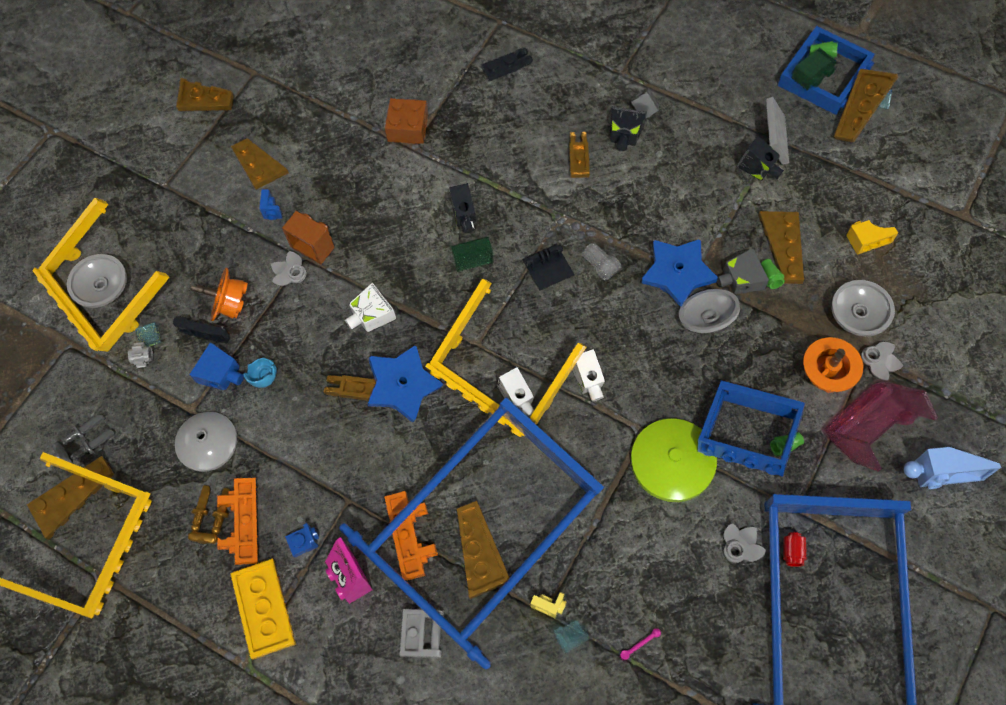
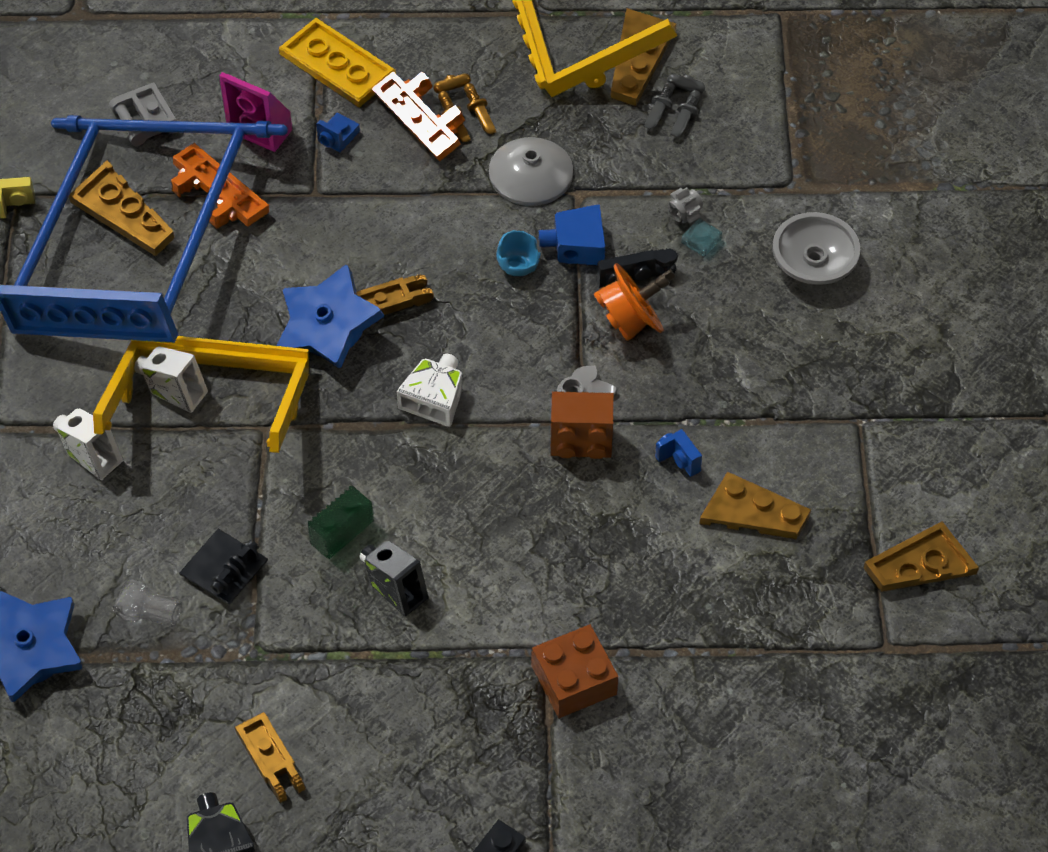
camera: 145 degrees right, 10 degrees down
yellow piece [32,198,170,352] -> none

